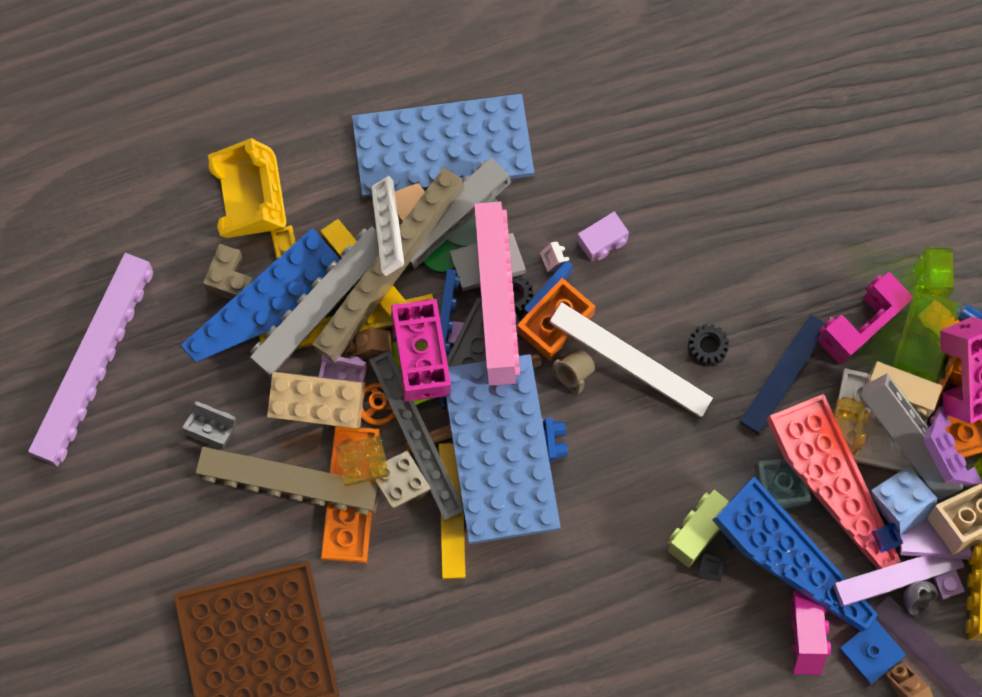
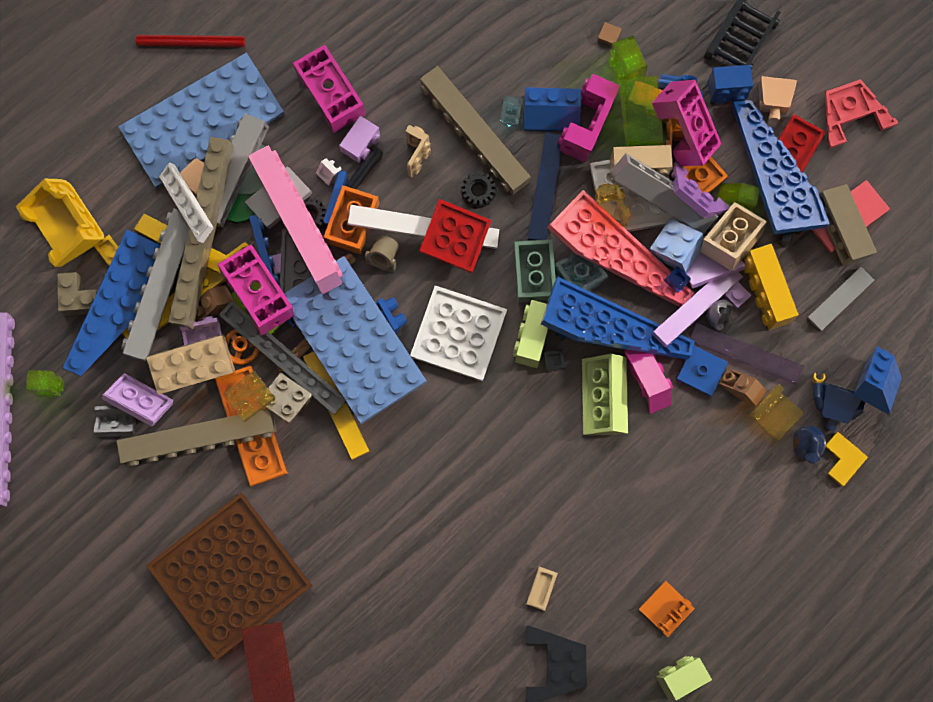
camera: 25 degrees left, 5 degrees up
none -> clear neon green brick [26,370,64,397]
none -> lavender tile [102,373,174,427]
none -> red axle [135,35,245,47]
none -> dark pink plate [293,45,365,133]
none -> black axle [345,147,383,189]
none -> tan bracket [405,125,431,178]
none -> white plate [410,286,507,382]
none -> red plate [419,199,492,273]
none -> dark tan brick [420,66,531,196]
none -> clear light blue brick [500,96,523,127]
none -> sand green brick [514,240,556,303]
none -> blue slope [524,87,581,132]
none -> yellowish green slope [582,354,628,435]
none -> medium nougat tile [598,22,622,47]

